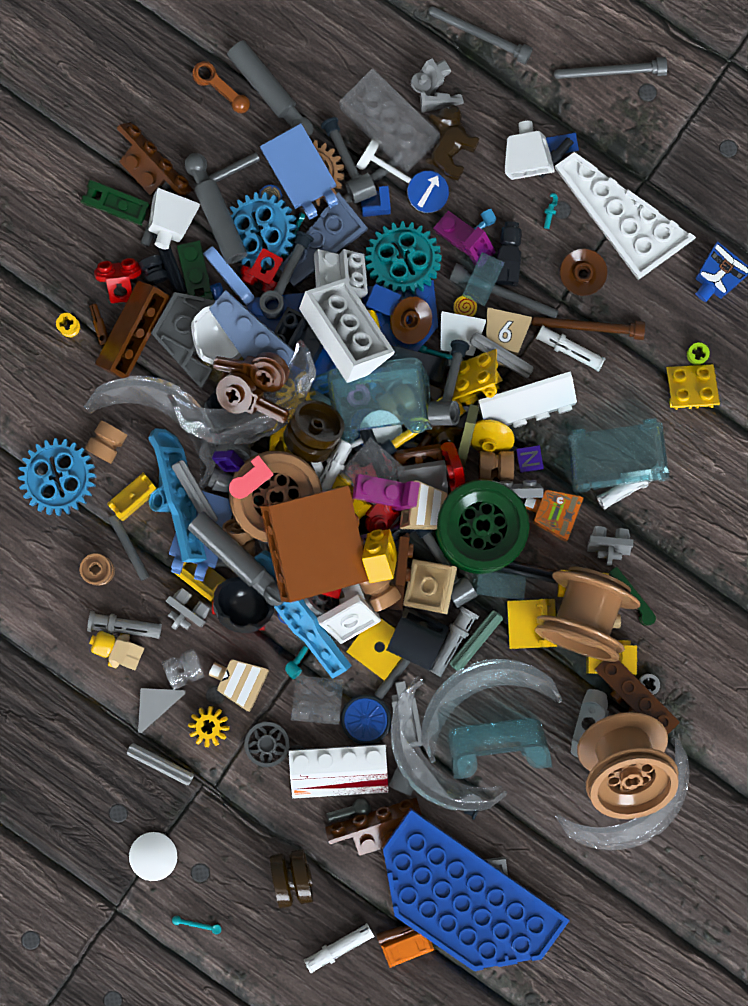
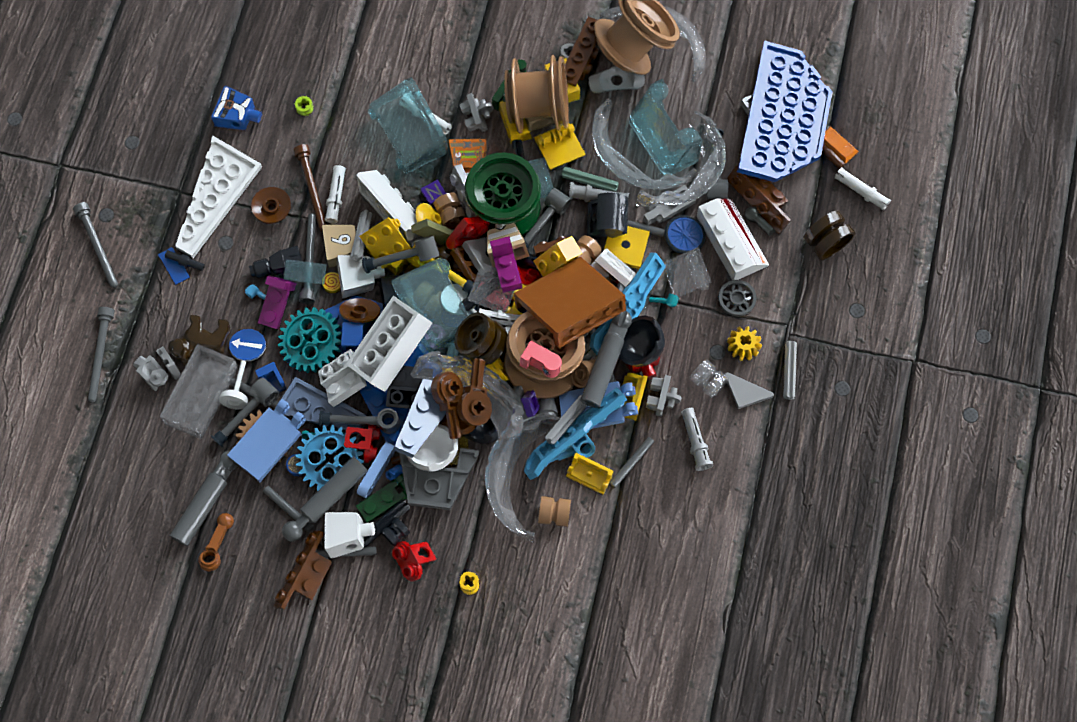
camera: 115 degrees left, 15 degrees down
dark azure gear [18,438,97,516] -> none
medium nougat wheel [79,553,115,586] -> none
dark green plate [80,180,150,226] -> none
reddish brown piece [89,304,108,346] -> none
tan piece [89,631,144,670] -> none
reddish brown brick [95,281,170,380] -> none
white dish [129,832,177,881] -> none
teal hinge [172,916,222,934] -> none
torso [209,659,269,712] -> none
tan tile [403,559,457,614] -> none
teal hinge [419,345,453,360] -> none
white torso [505,121,555,180] -> none
teal hand [544,193,558,229] -> none
yellow hinge [666,364,720,410] -> none

